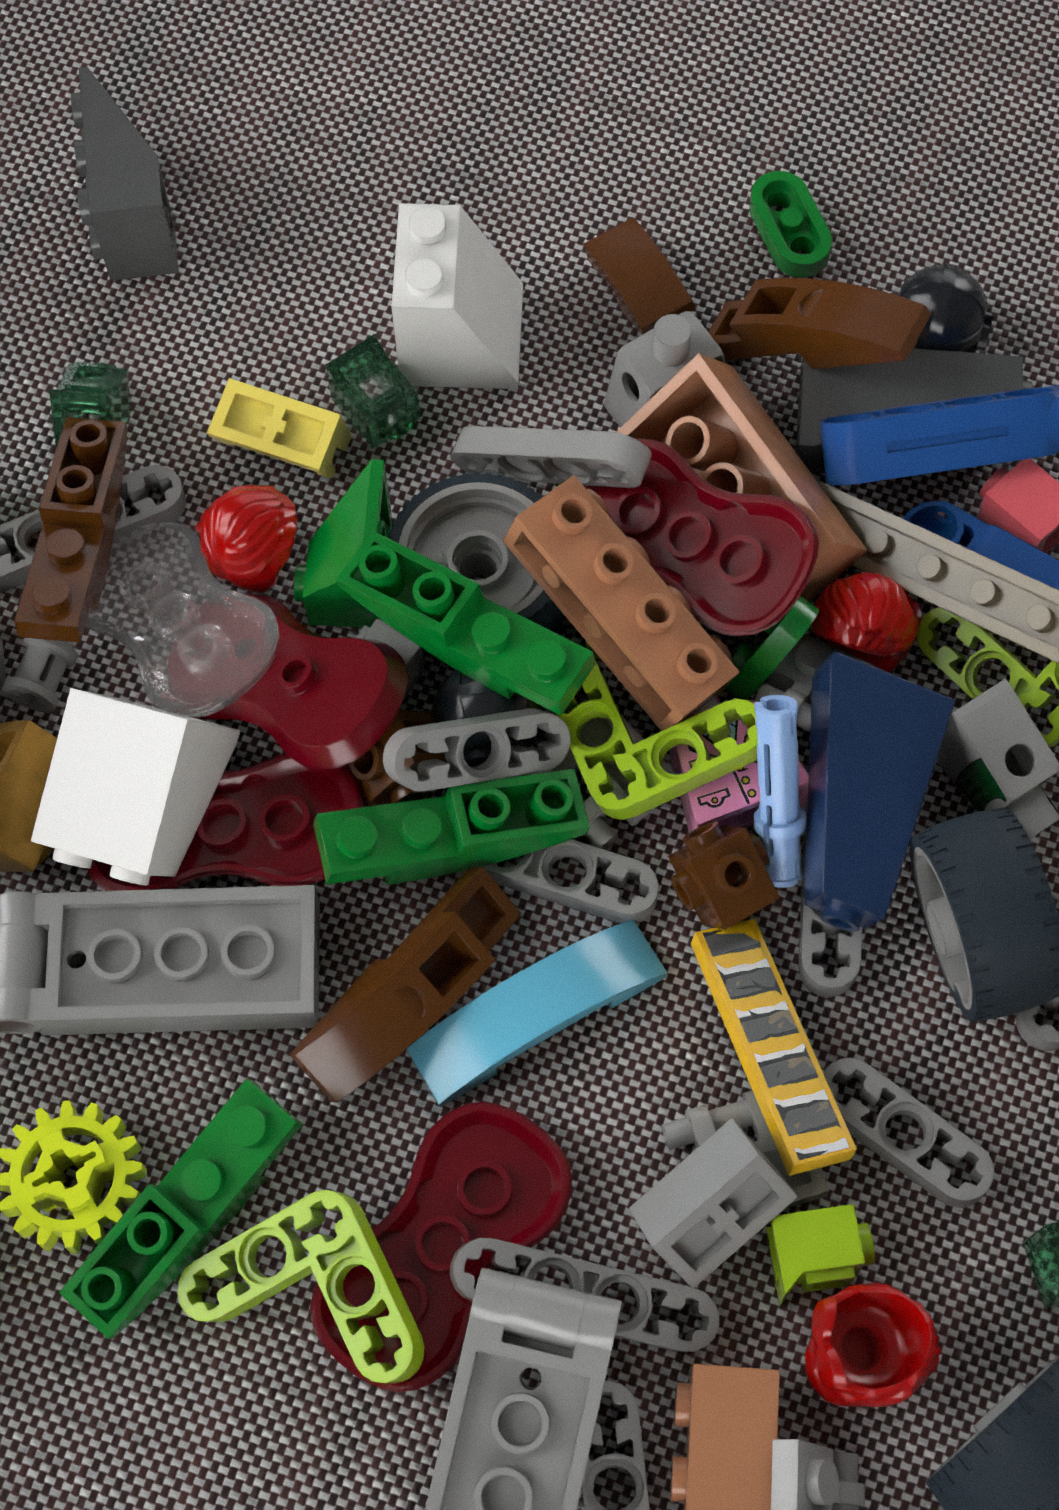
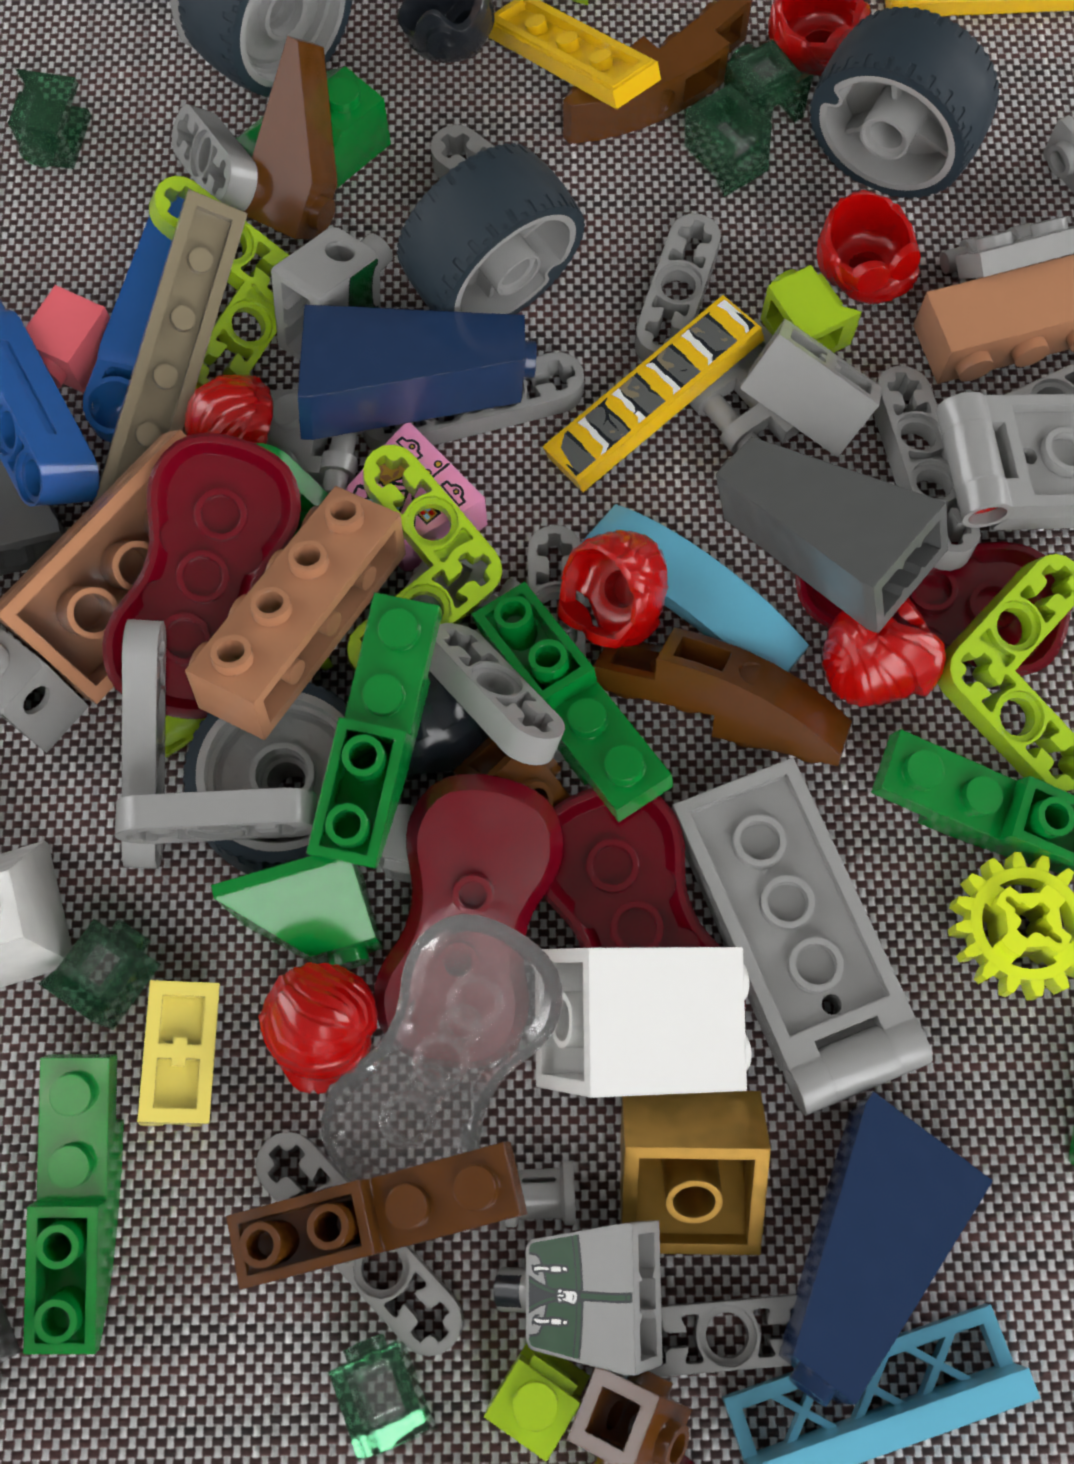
camera: 110 degrees left, 5 degrees up
clear green window [49,362,131,446] -> none
reddish brown brick [668,821,780,930] -> none
light blue pin [754,695,806,888] -> none
none -> green slope [23,1054,124,1354]
none -> light grey beam [115,788,317,844]
none -> red hair [557,530,668,648]
none -> dark grey slope [716,437,948,633]
none -> red hair [822,597,946,707]

